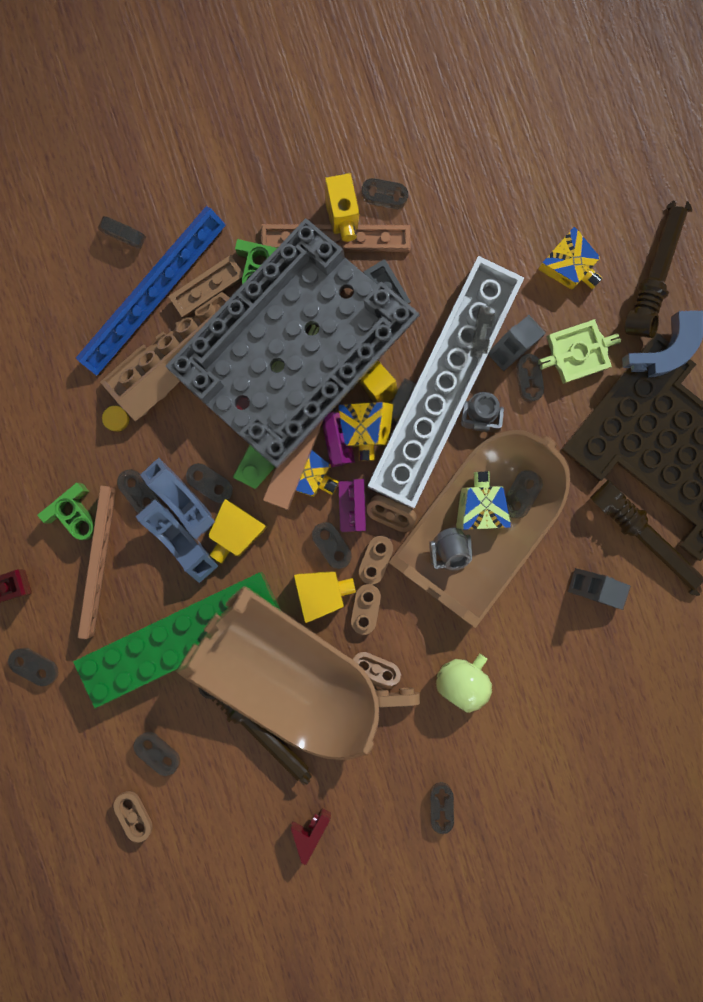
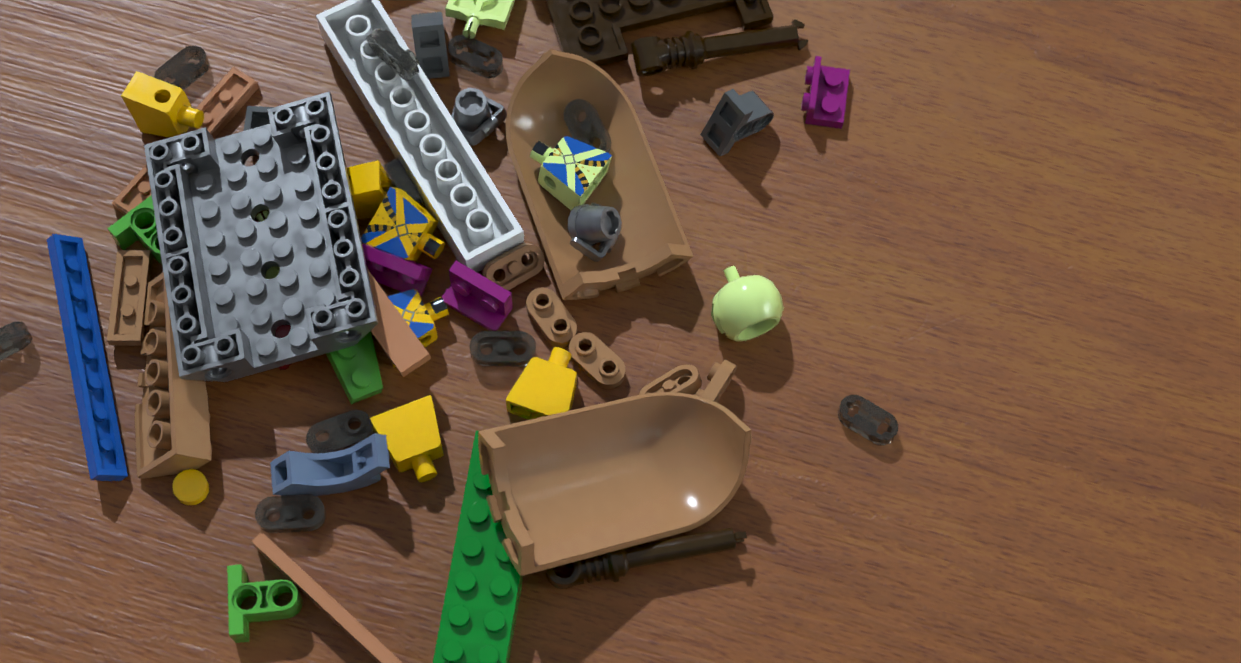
camera: 60 degrees left, 20 degrees down
sand blue arch [136,500,218,583] -> none
dark red slope [291,808,331,865] -> none
none -> magenta bracket [801,56,850,129]

